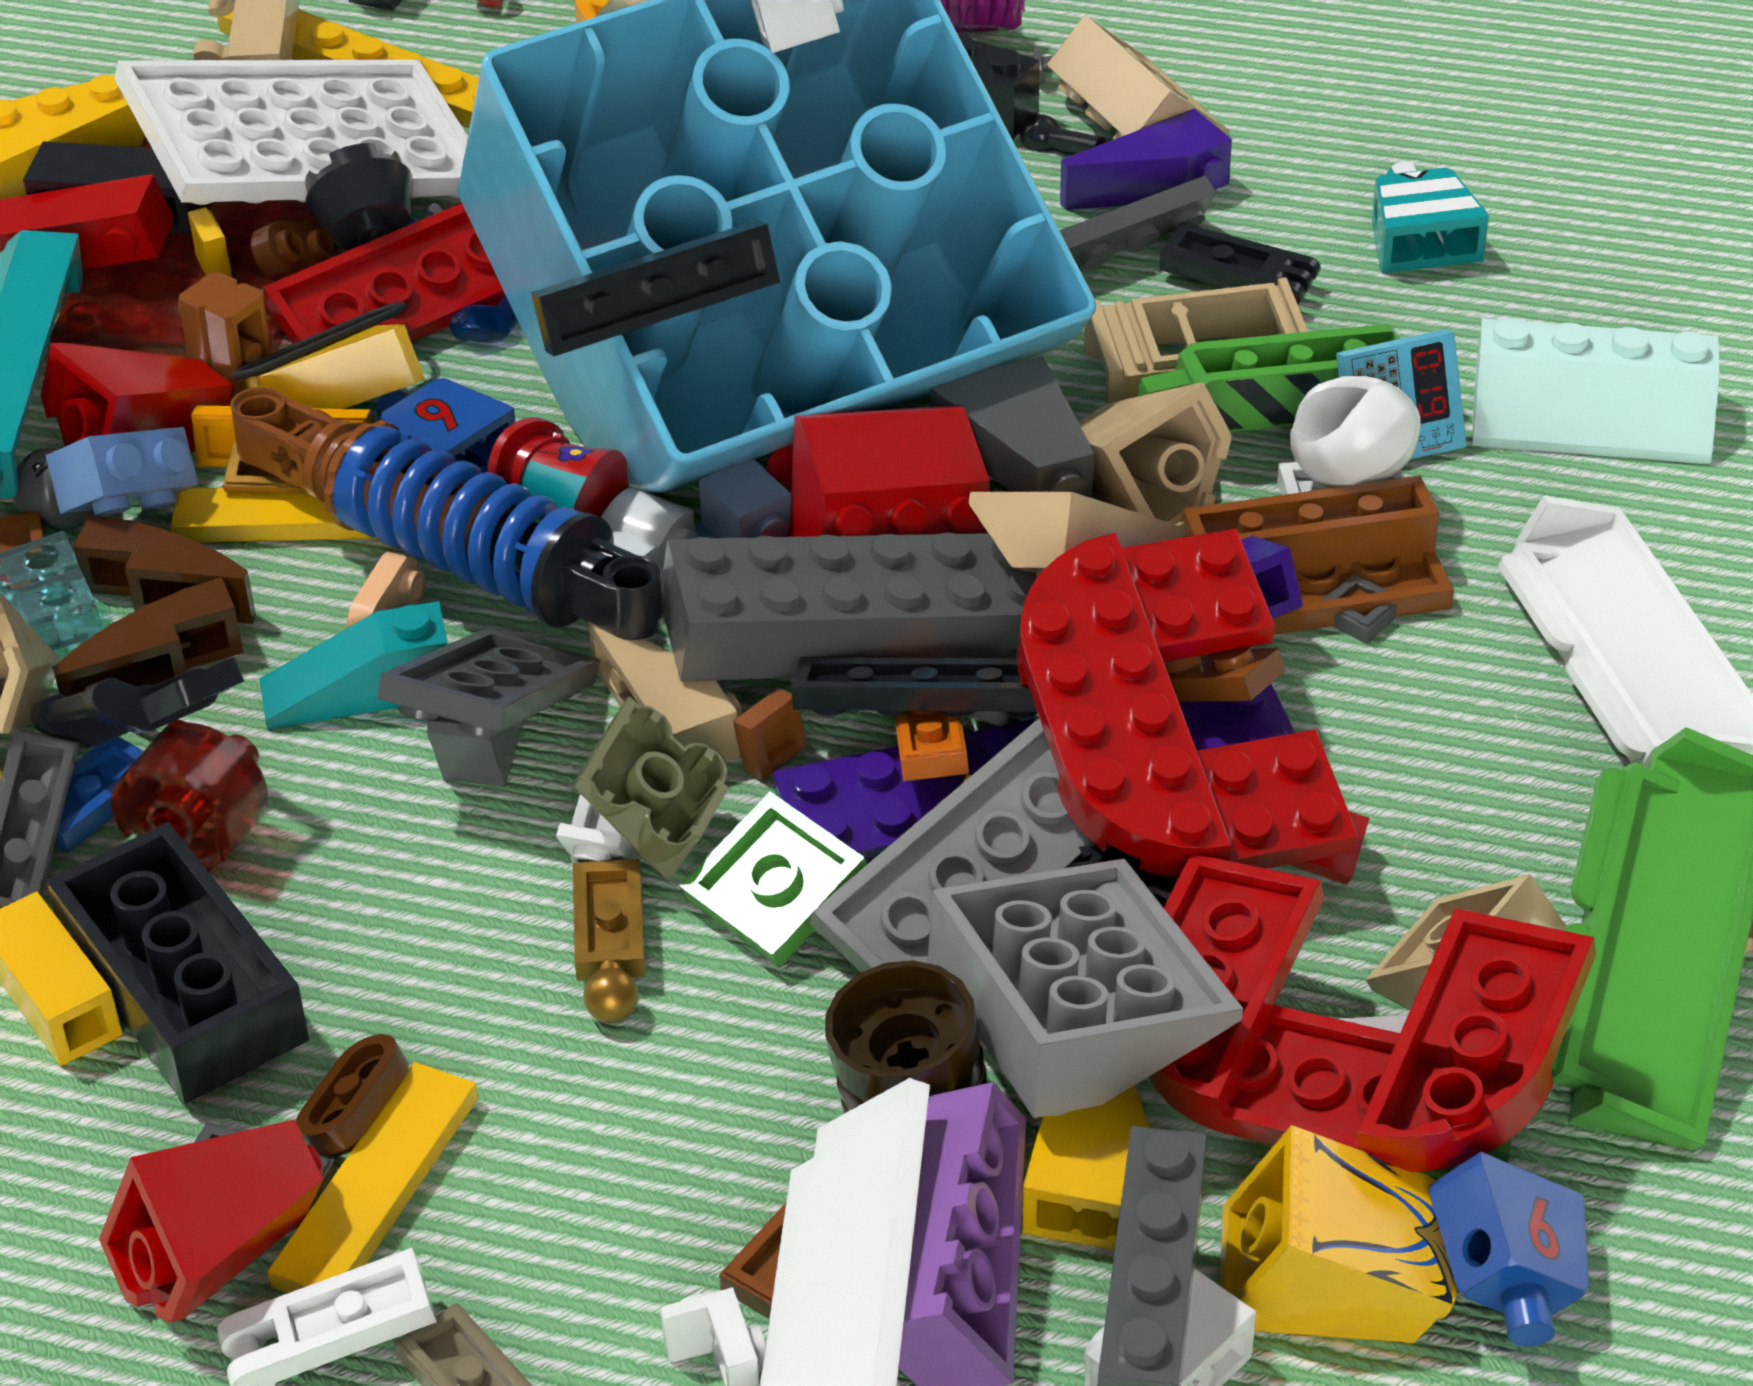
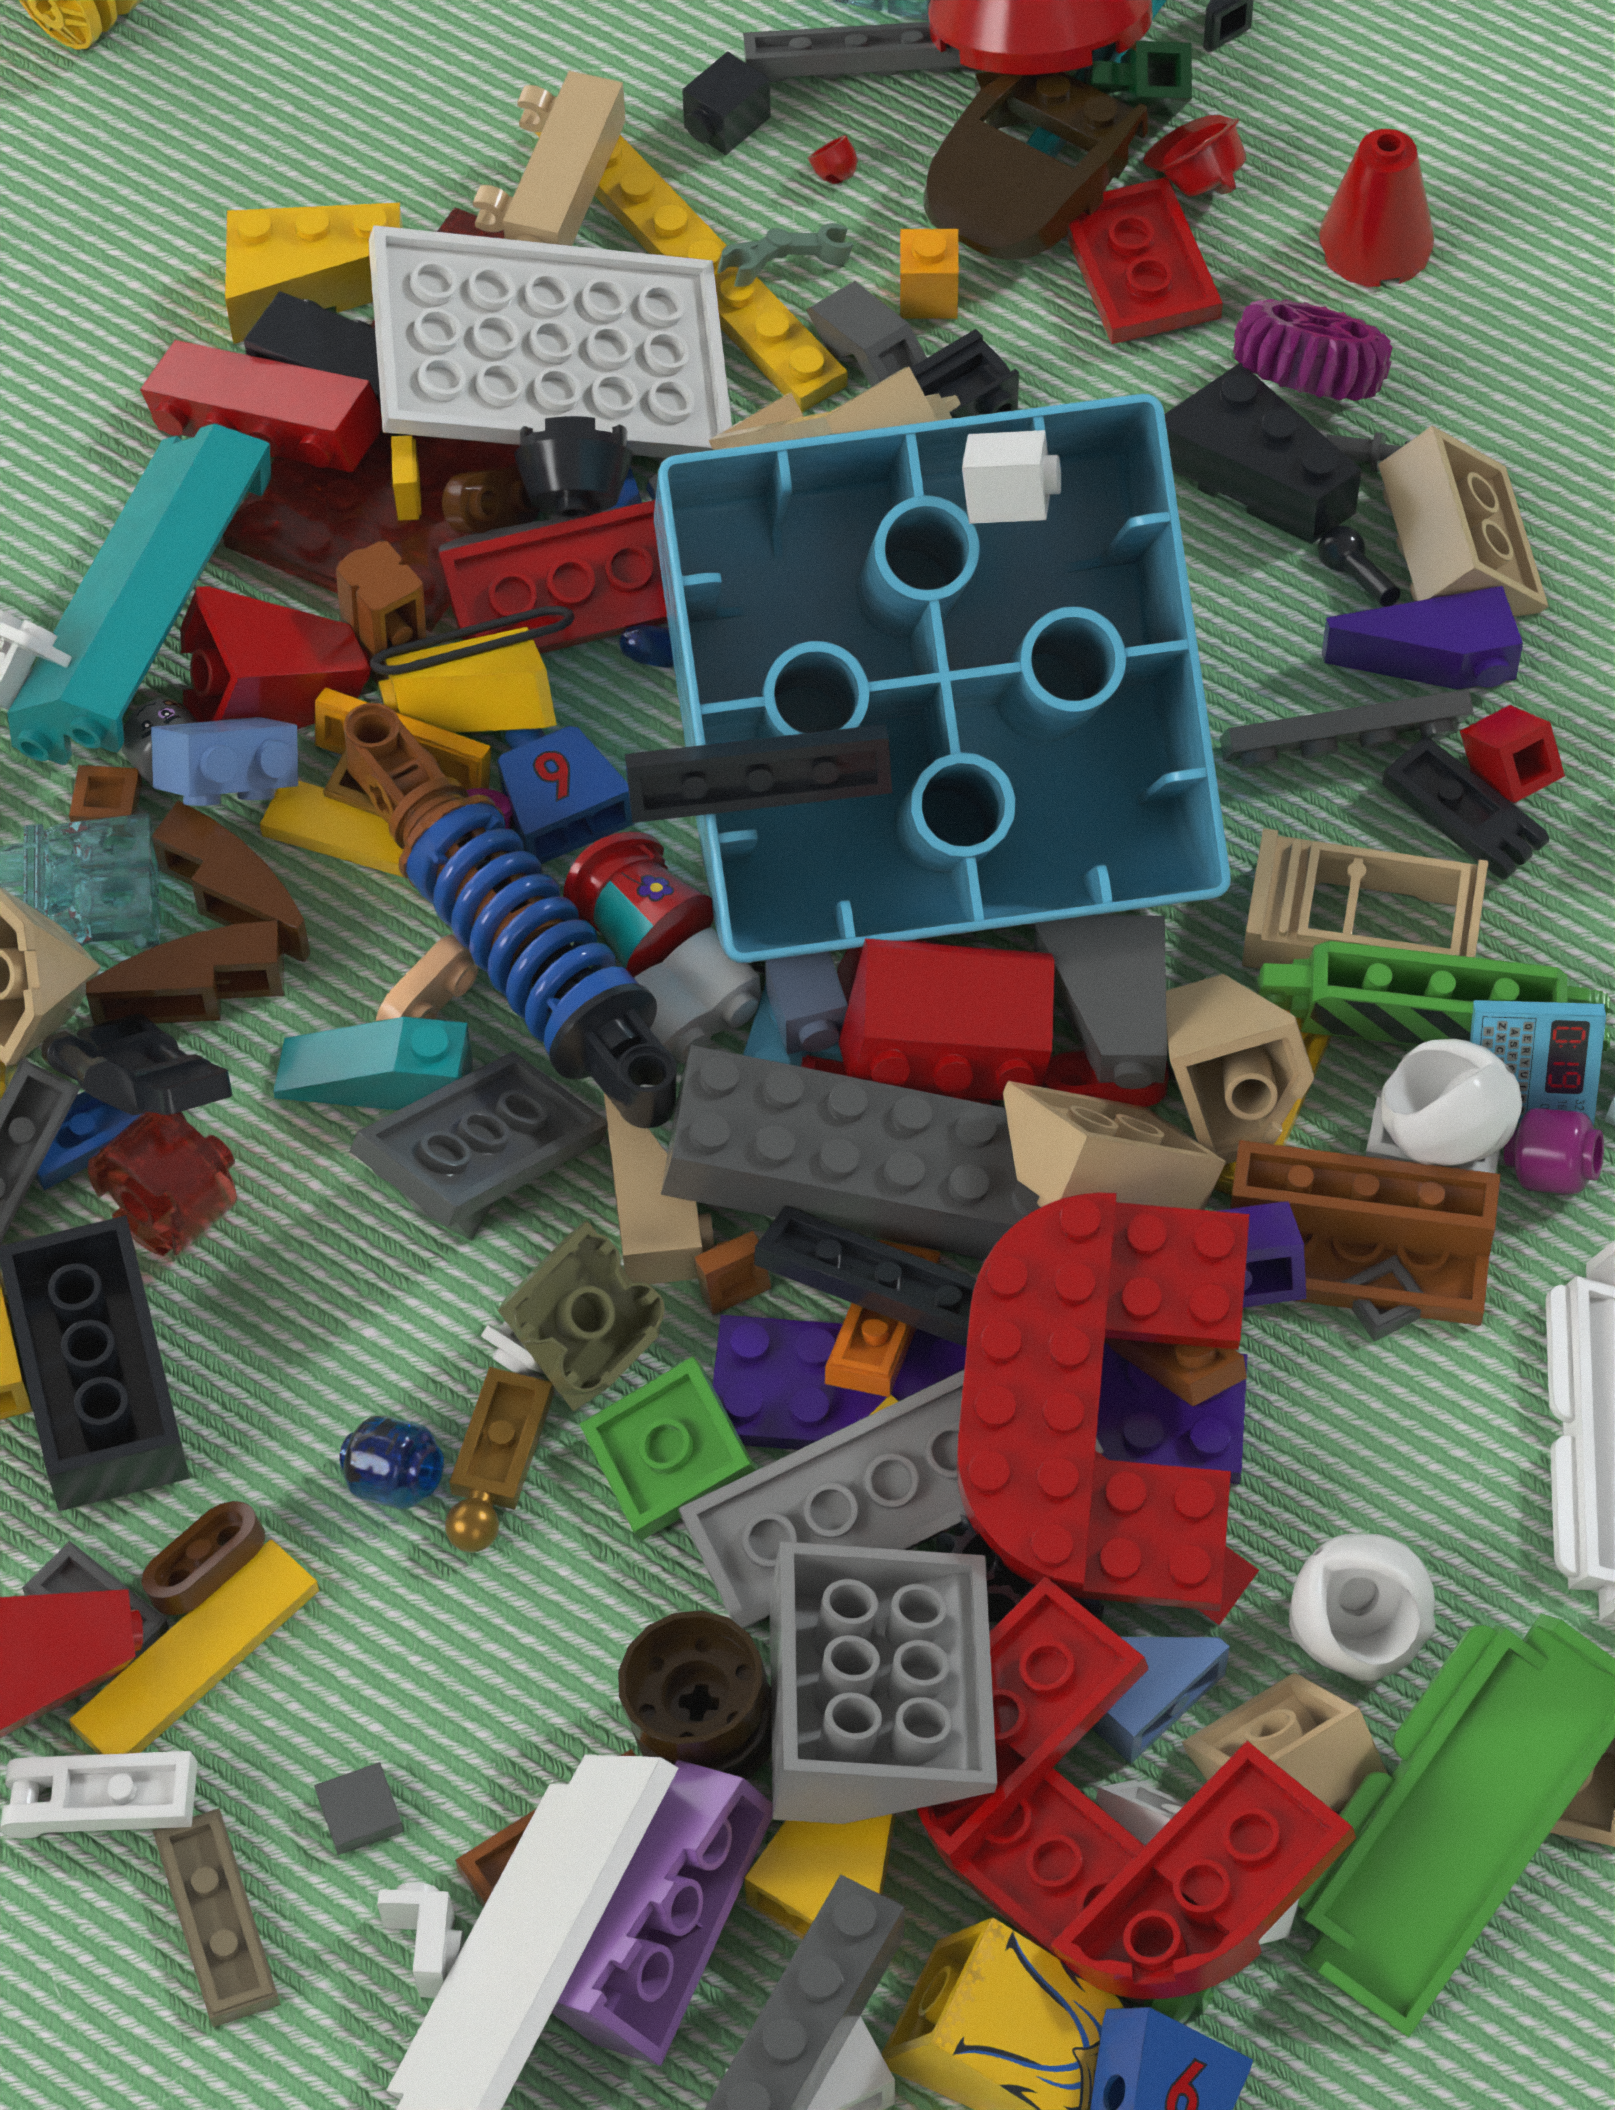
camera: 20 degrees right, 15 degrees up
none -> dark grey tile [314,1762,404,1855]
none -> clear blue head [339,1415,444,1509]
none -> sand green piece [717,223,853,287]
none -> medium blue slope [1092,1637,1230,1764]
none -> white piece [1289,1534,1435,1681]
none -> red brick [1460,705,1565,803]
none -> magenta head [1504,1108,1604,1194]

